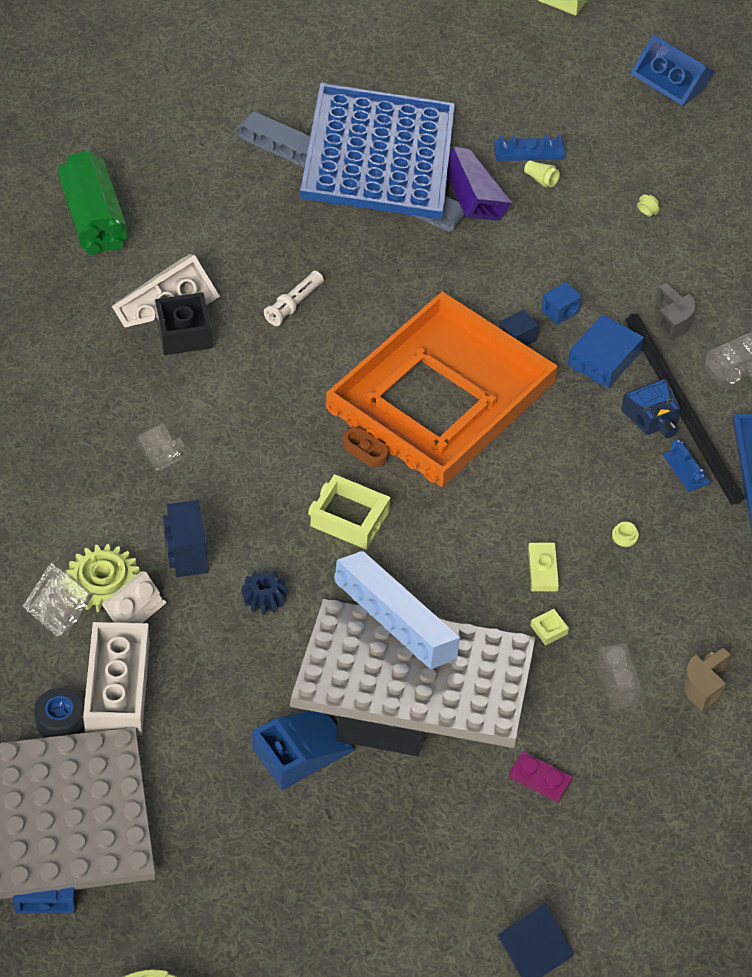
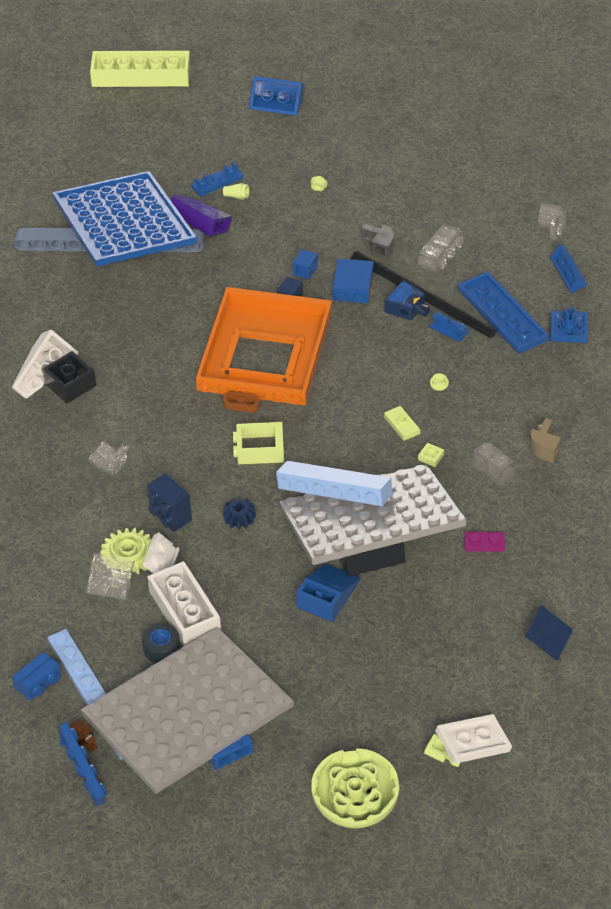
camera: 25 degrees left, 5 degrees down
white pin [264,271,324,326] -> none

